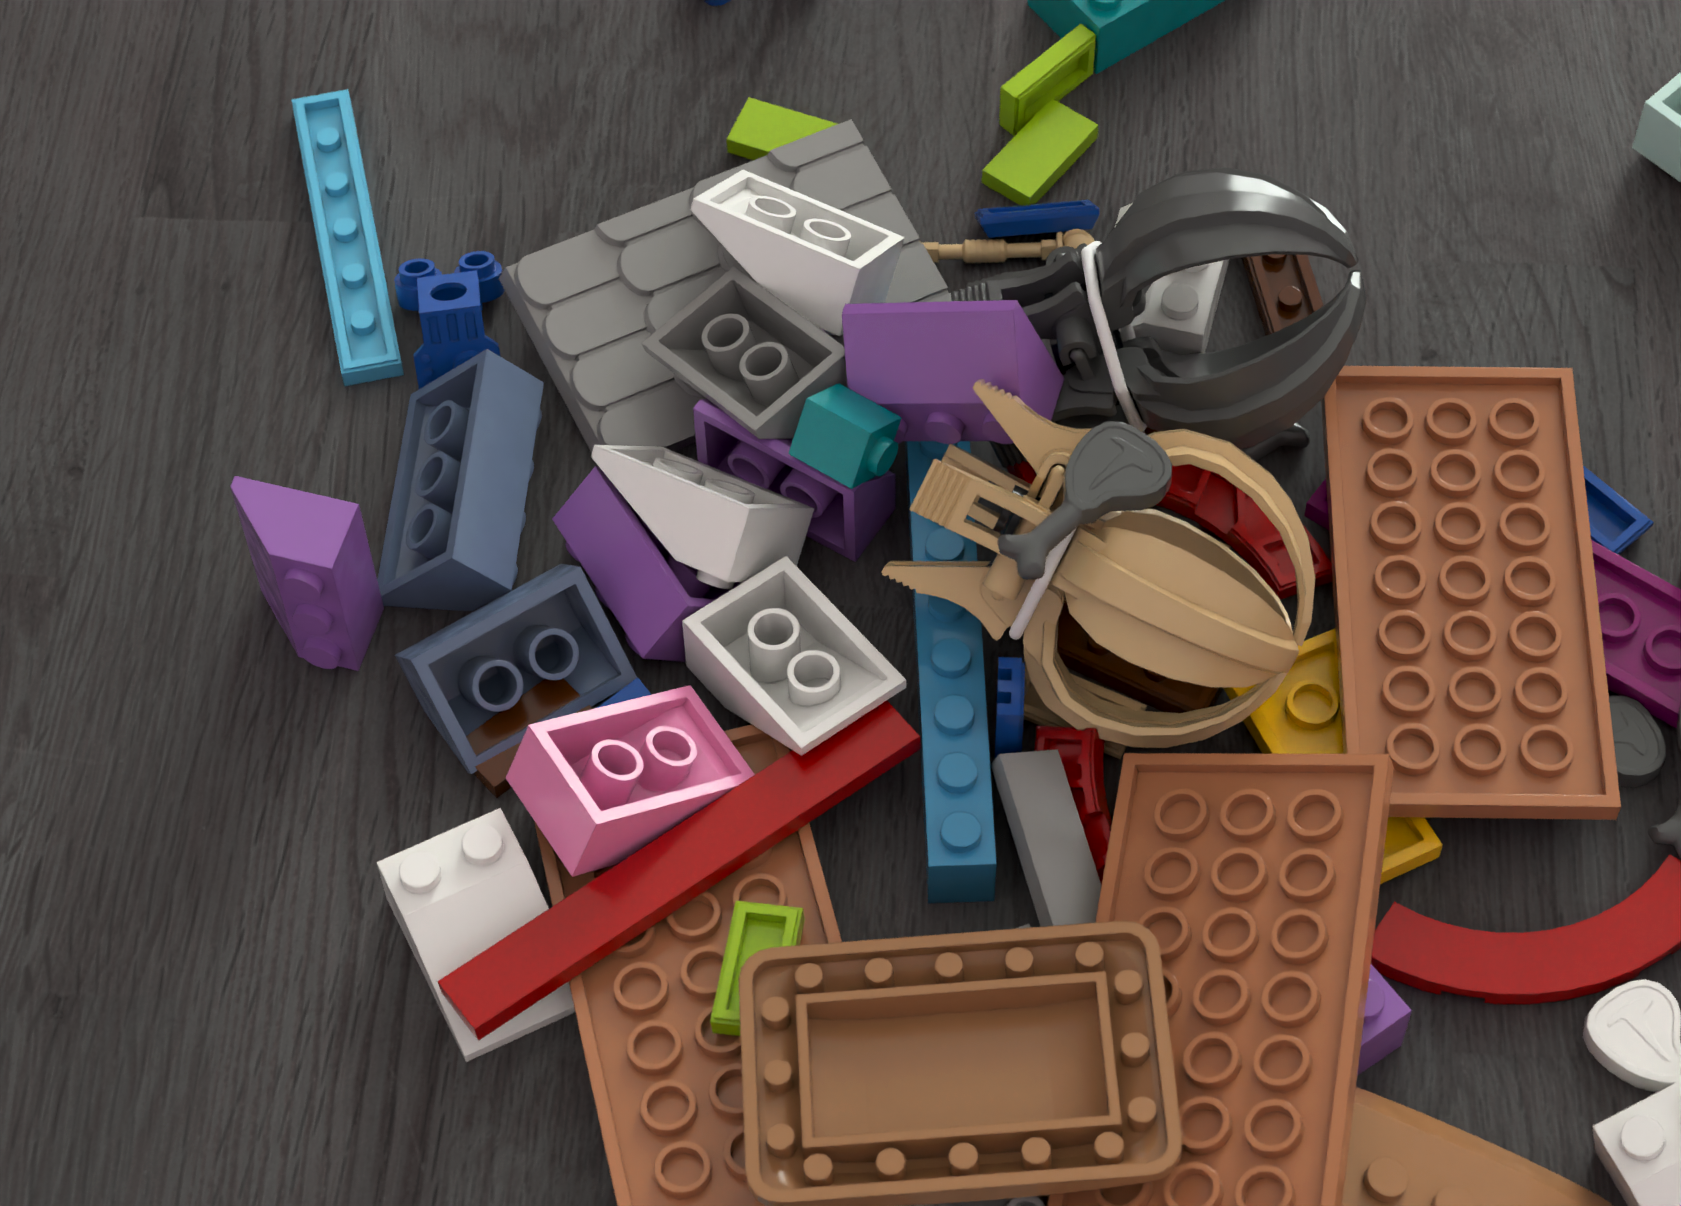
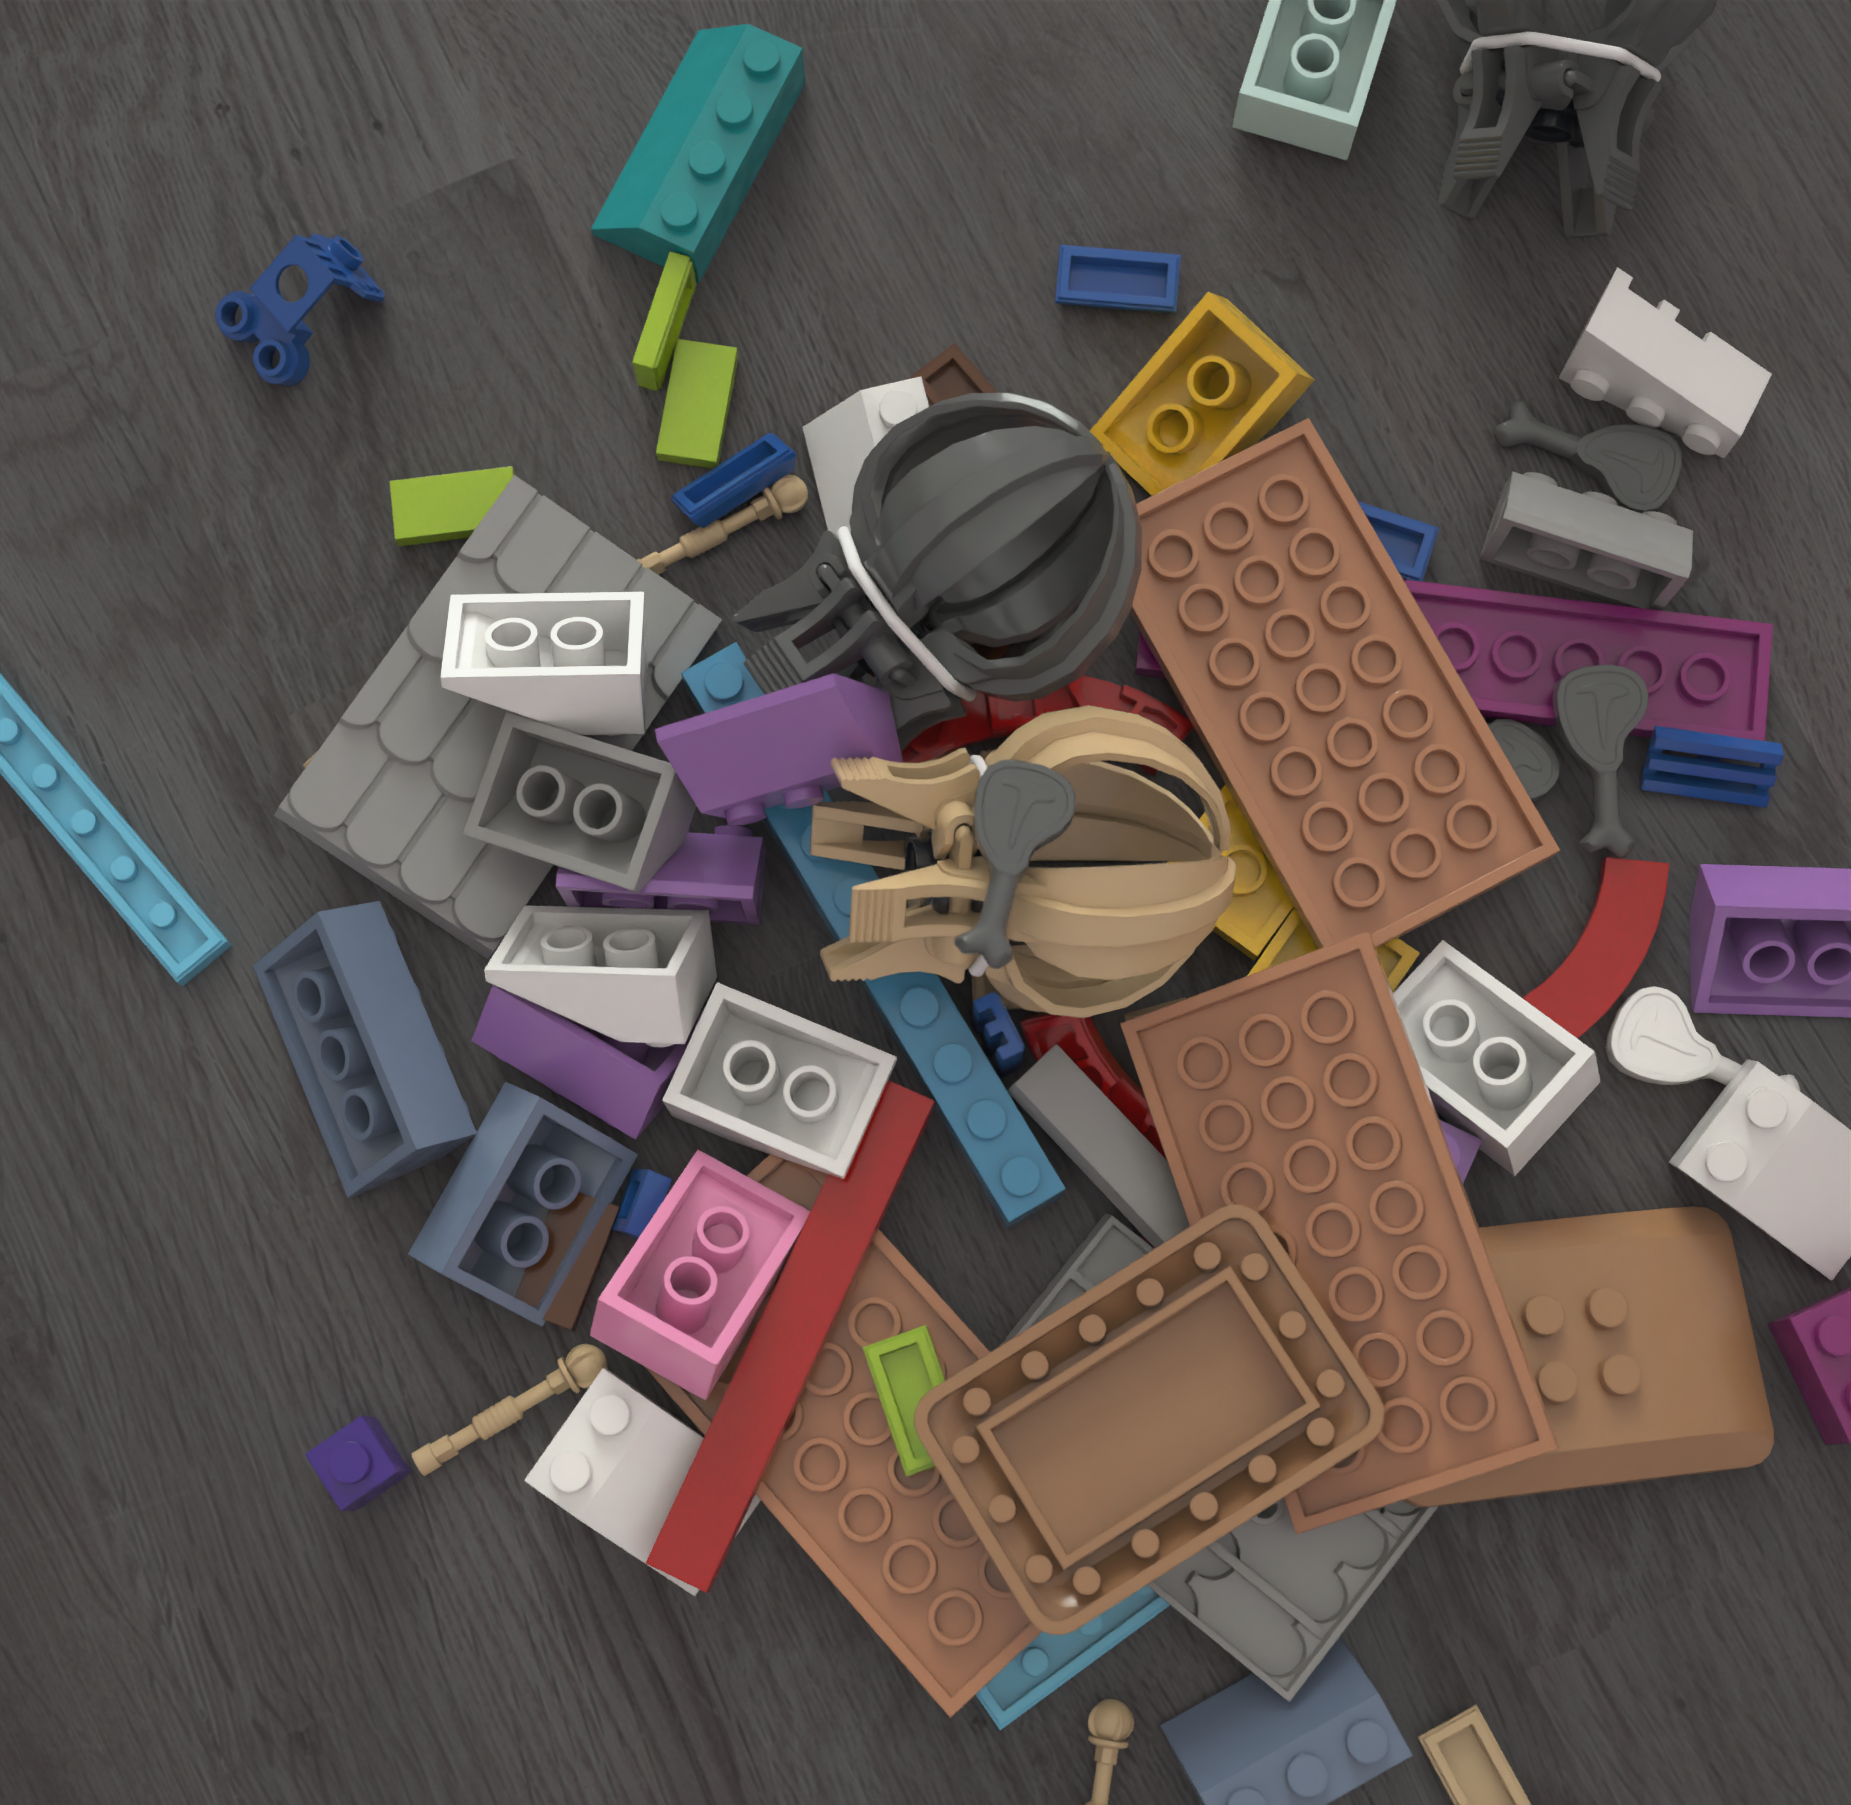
camera: 30 degrees left, 20 degrees up
medium lavender slope [230,476,384,671] -> none
blue piece [394,251,505,389] -> none
teal brick [788,383,902,489] -> none
none -> dark purple brick [305,1415,412,1511]
none -> tan piece [412,1344,607,1476]
none -> blue tile [1055,245,1181,314]
none -> yellow slope [1090,292,1315,496]
none -> white slope [1393,940,1600,1176]

